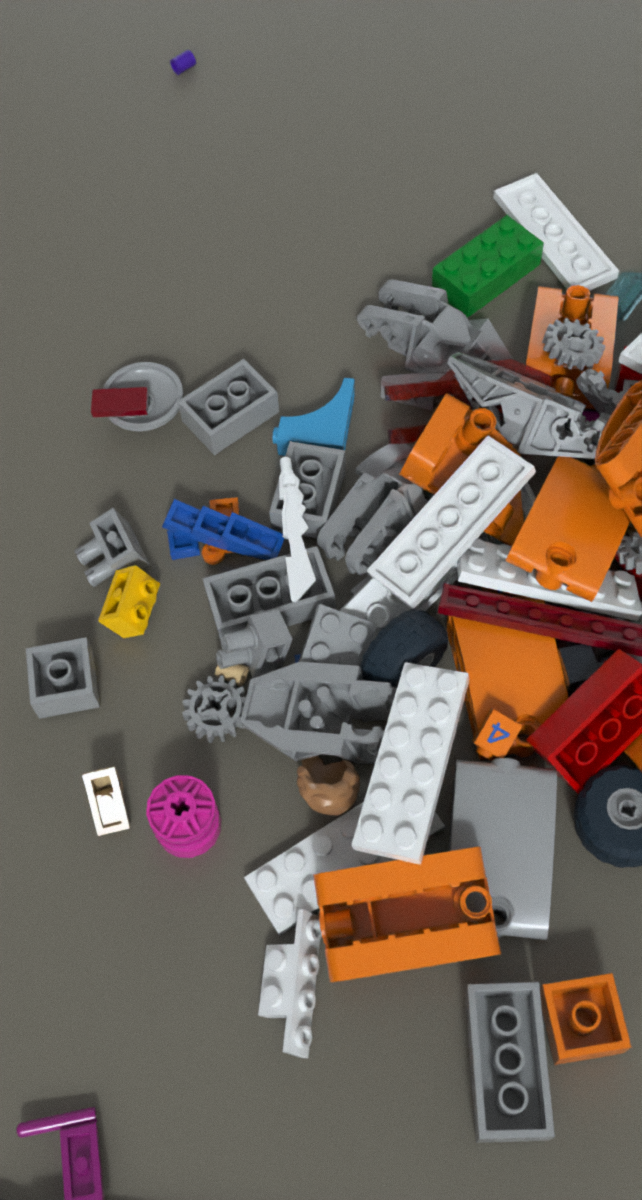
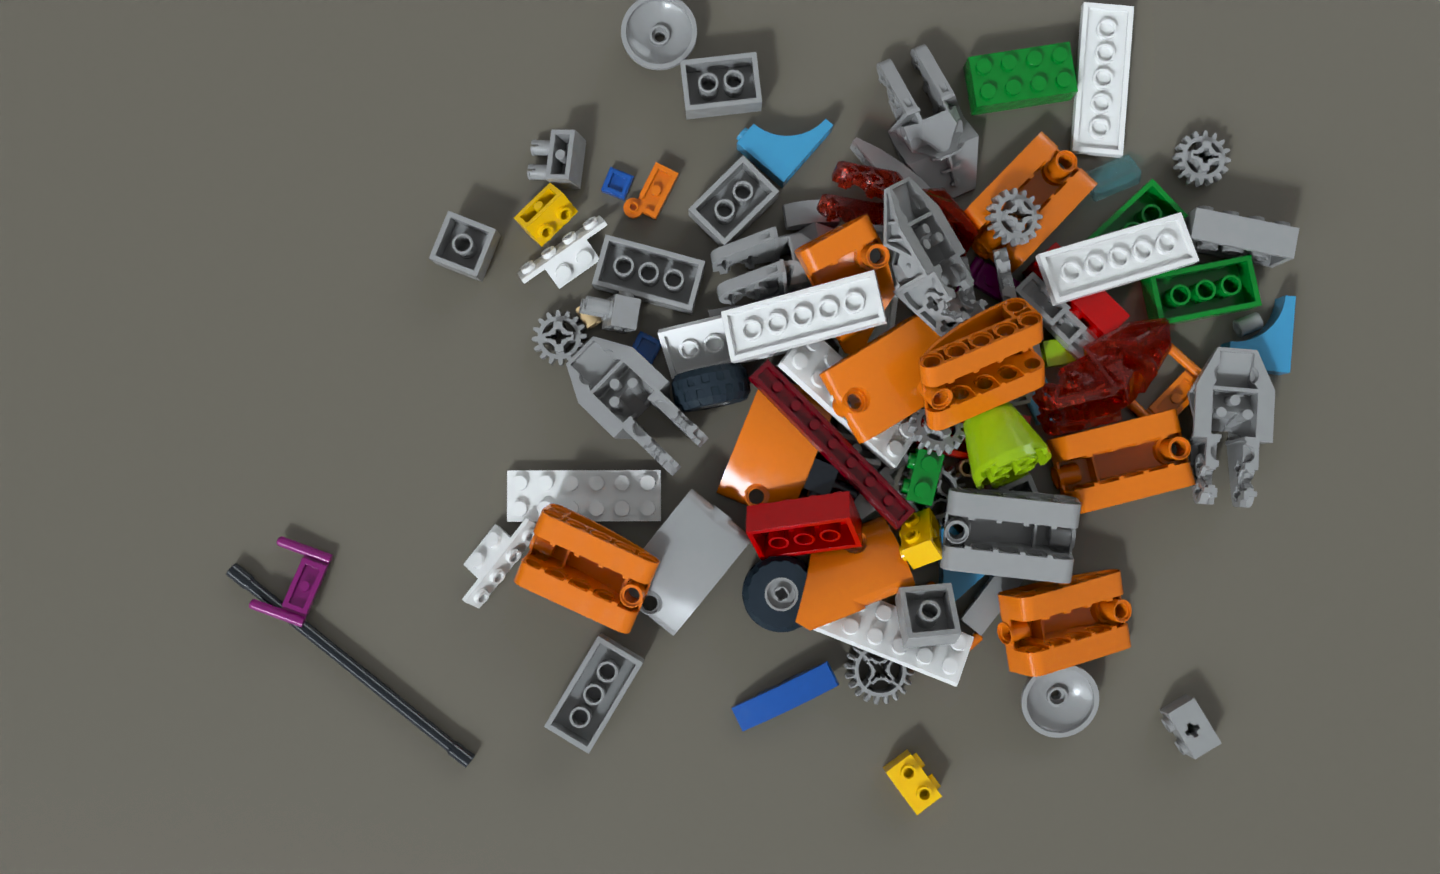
camera: 30 degrees right, 25 degrees up
slope [82,766,130,836] -> none
dark red tile [91,387,149,418] -> none
dark pink wheel [146,775,221,858] -> none
blue slope [162,499,285,560] -> none
white sword [279,457,316,603] -> none
medium nougat hair [297,755,360,816] -> none
light grey plate [298,604,377,672] -> none
white plate [351,662,469,865] -> none
orange brick [472,708,522,761] -> none
orange brick [540,973,631,1065] -> none
none -> white bracket [517,215,607,289]

